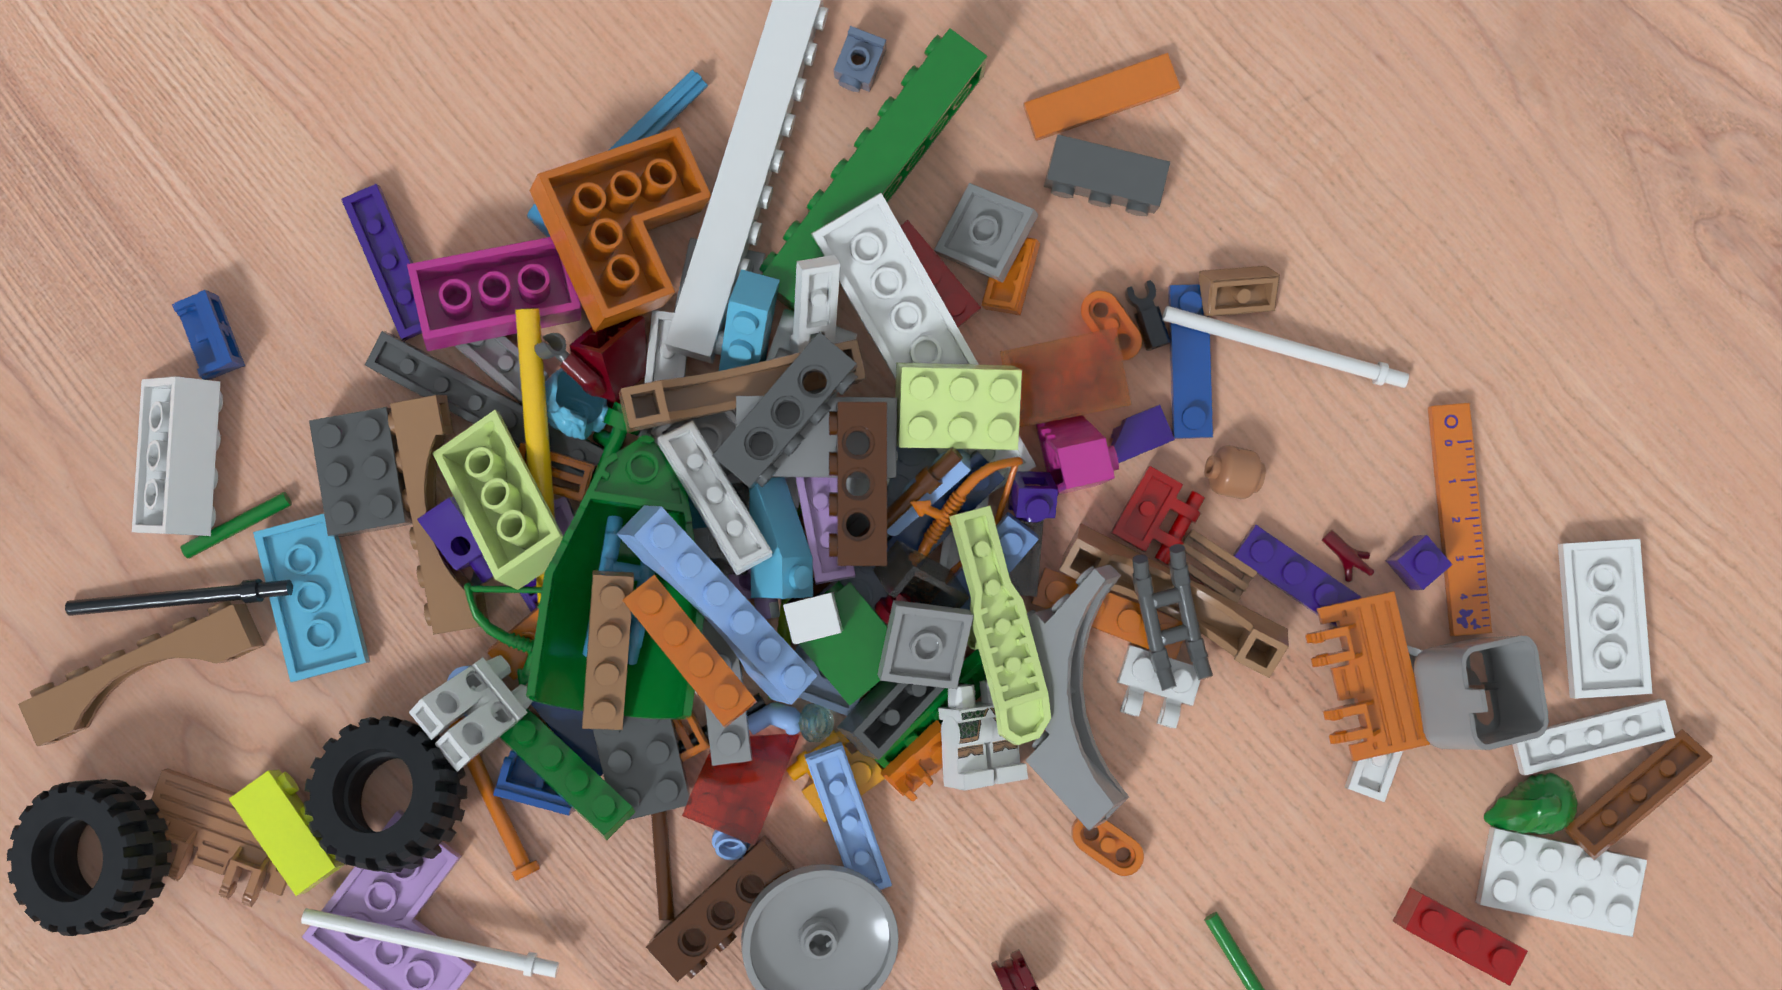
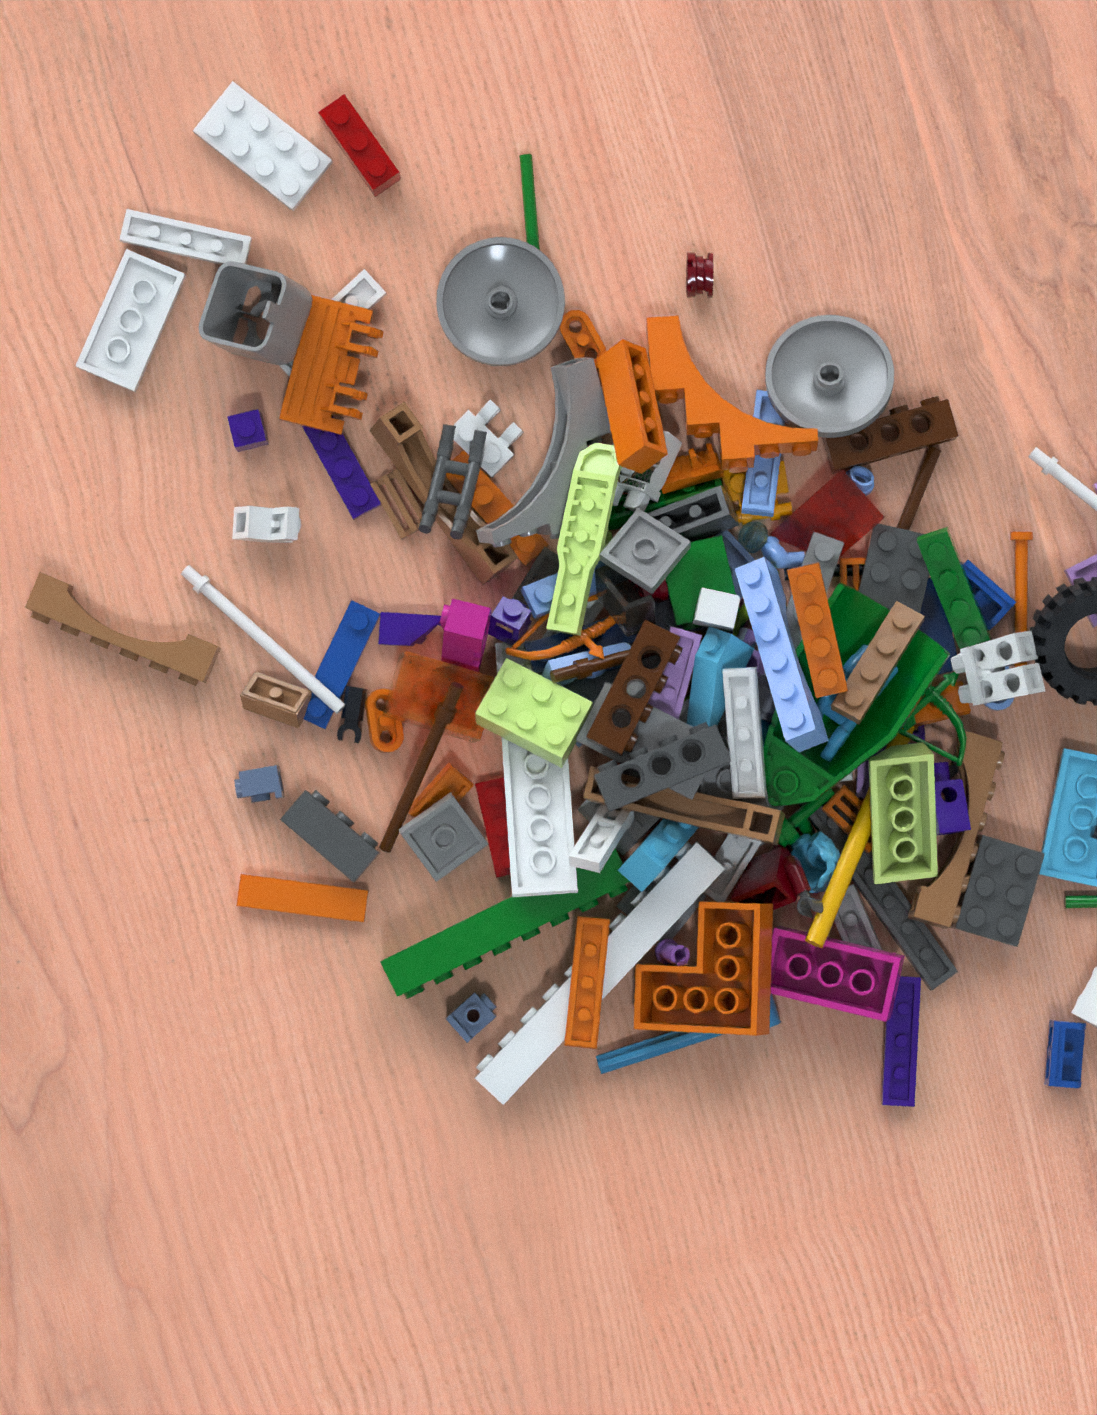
camera: 150 degrees left, 0 degrees up
red plate [1110,466,1205,565] -> none
nougat head [1204,445,1266,499] -> none
dark red bar [1321,530,1374,582] -> none
orange tile [1428,403,1492,636] -> none
green hair [1484,773,1578,835] -> none
dark orange plate [1565,729,1713,861] -> none
none -> medium nougat arch [25,572,221,686]
none -> white brick [232,506,301,543]
none -> sand blue brick [234,765,284,803]
none -> reddish brown bar [379,682,464,853]
none -> light grey dish [436,237,565,366]
none -> orange tile [564,916,610,1049]
none -> orange brick [597,339,668,474]
none -> orange arch [646,315,818,473]
none -> medium lavender pin [655,939,690,966]

